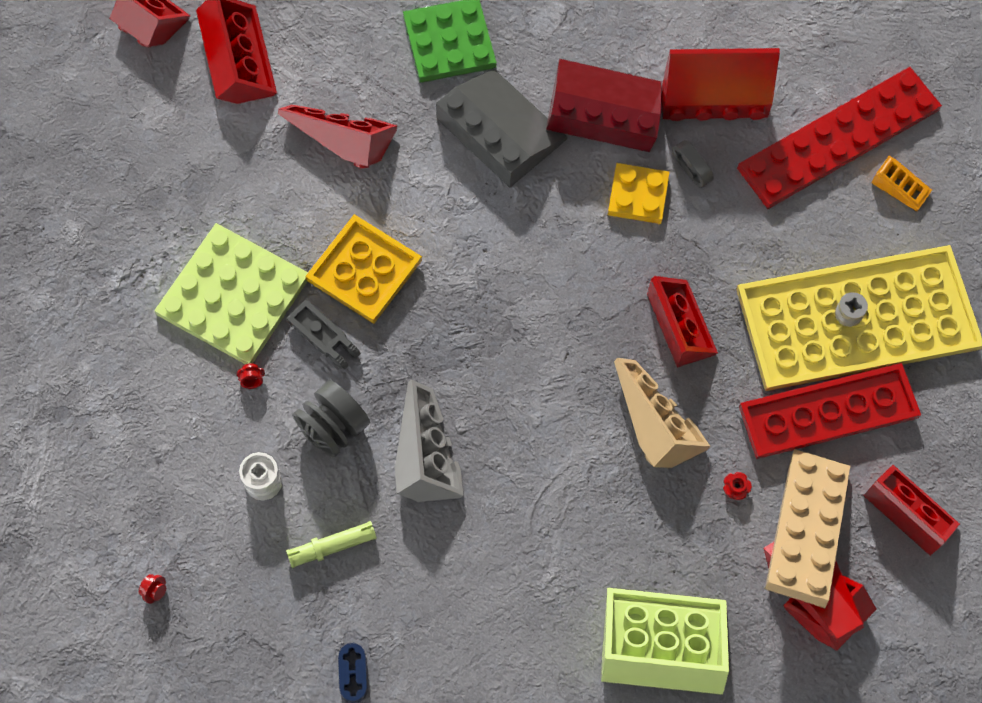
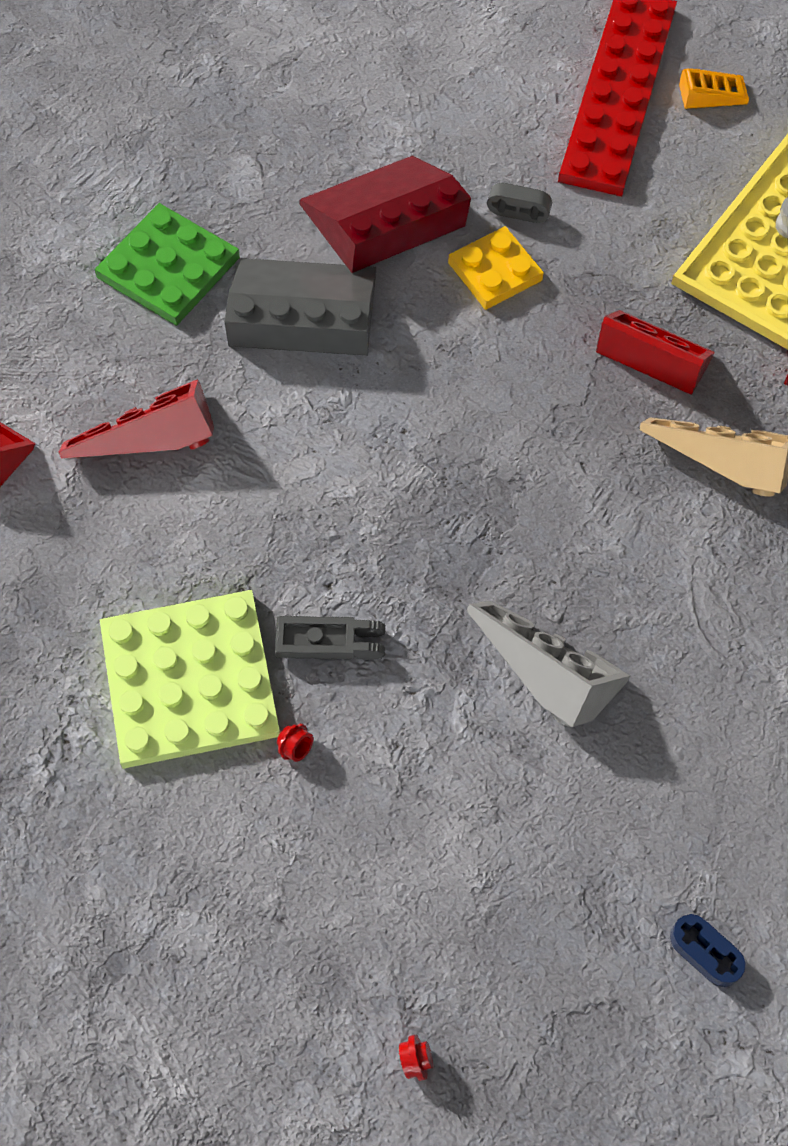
camera: 40 degrees left, 5 degrees down
white wheel [239,452,282,501] -> none
yellowish green pin [286,521,377,568] -> none
dark grey wheel [292,380,370,458] -> none
yellow plate [305,214,422,324] -> none
red slope [661,48,780,121] -> none

